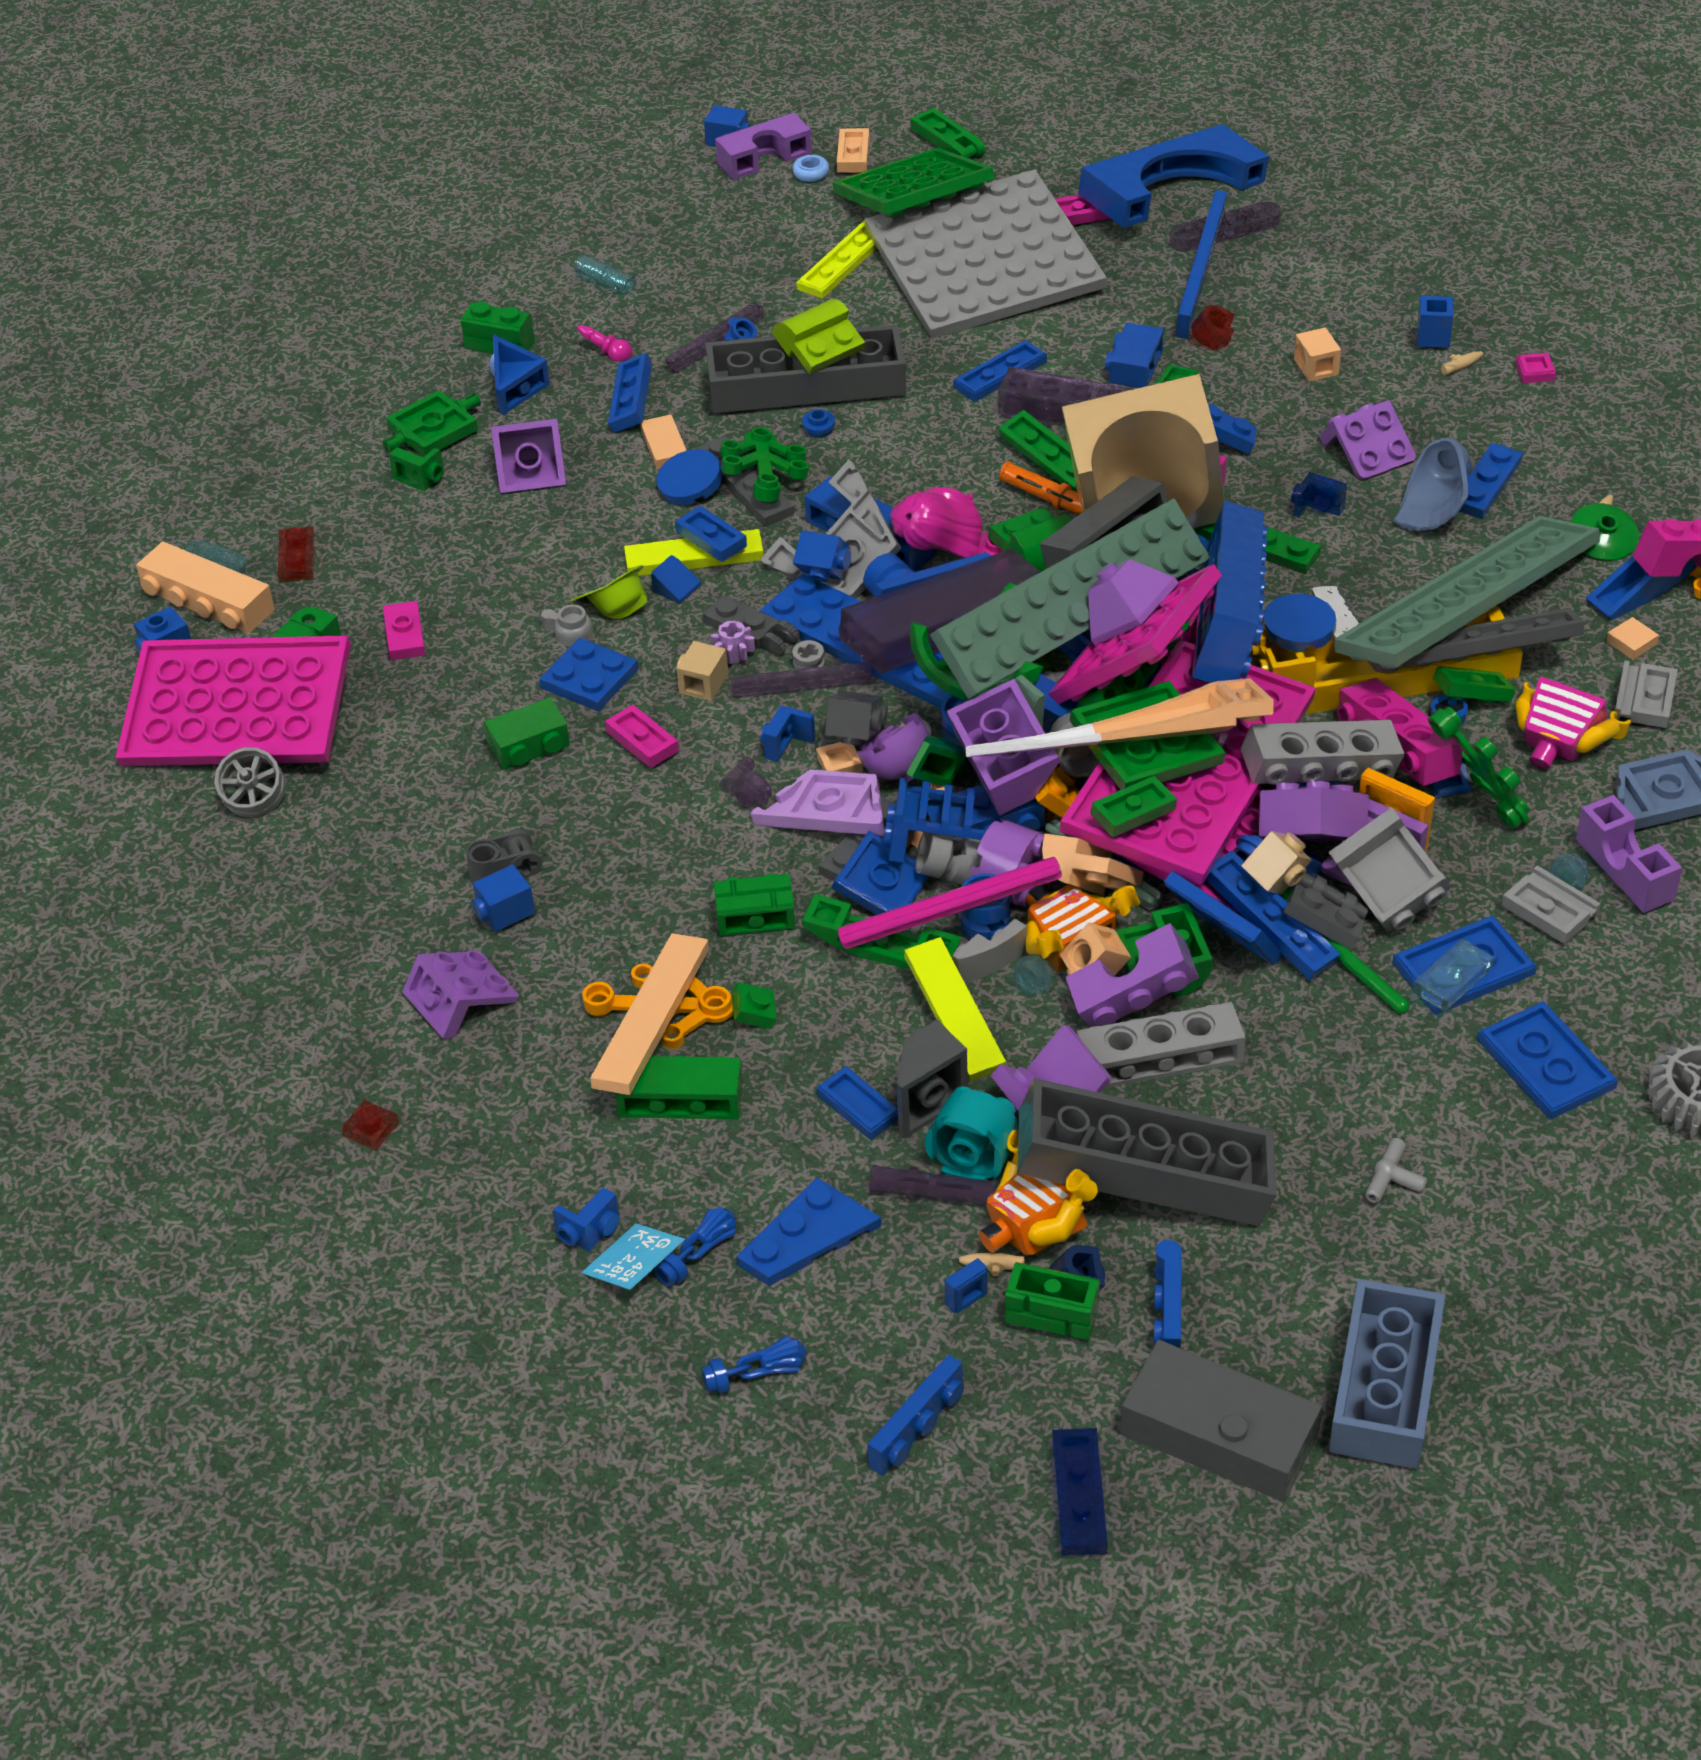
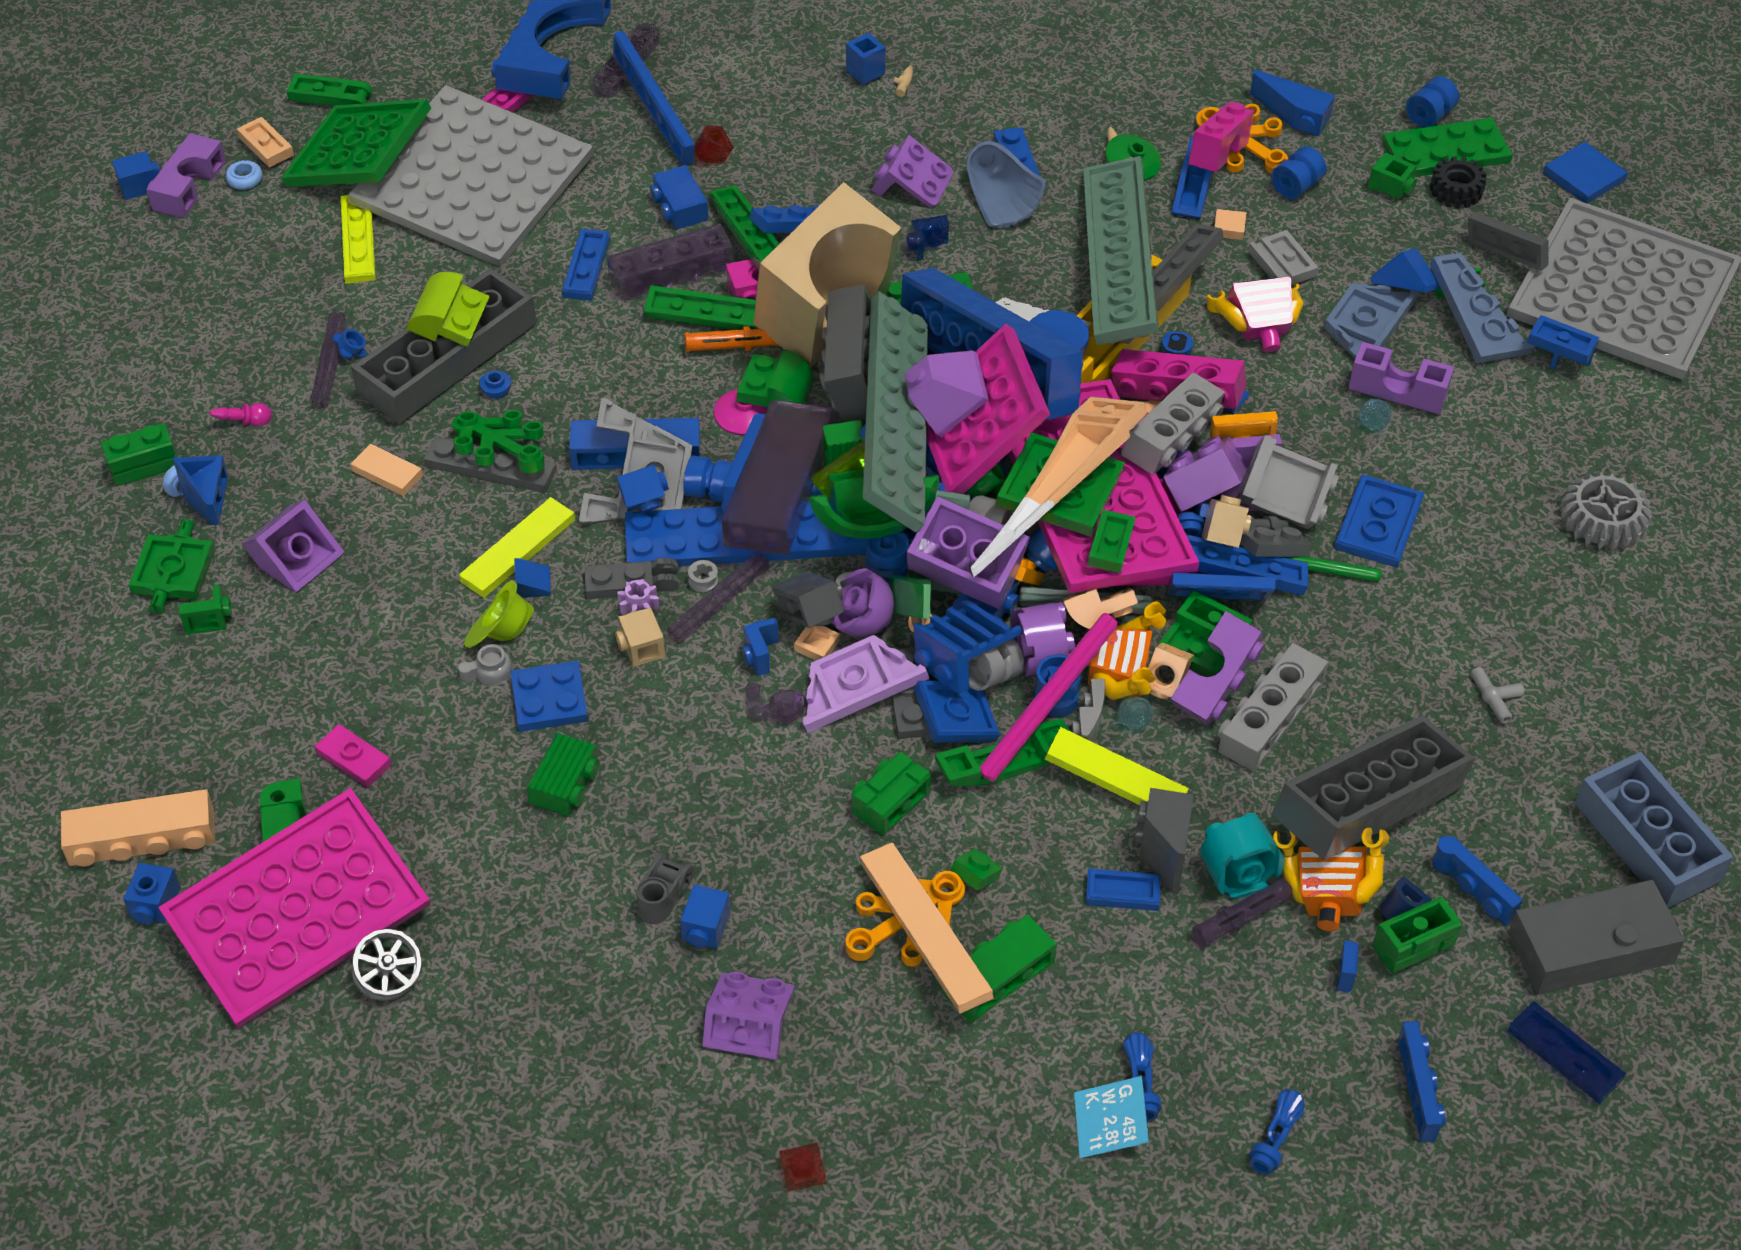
camera: 45 degrees left, 5 degrees up
clear light blue plate [185,541,246,574] -> none
clear red plate [278,526,315,583] -> none
blue bracket [552,1187,620,1252] -> none
clear light blue pin [574,254,636,295] -> none
dark pink plate [605,704,679,768] -> none
blue plate [608,353,652,433] -> none
blue tile [656,449,723,505] -> none
blue plate [675,506,747,562] -> none
blue wing [736,1177,882,1286] -> none
dark pink piece [890,487,983,559] -> none
tan helmet [959,1253,1025,1277] -> none
medium lavender bracket [991,1025,1111,1111] -> none
light nougat brick [1294,328,1341,381] -> none
clear light blue plate [1413,938,1494,1012] -> none
green plant [1427,707,1530,829] -> none
green plate [1433,666,1516,704] -> none
blue tile [1477,1001,1618,1120] -> none
light grey plate [1502,865,1601,944] -> none
dark pink tile [1515,353,1556,383] -> none

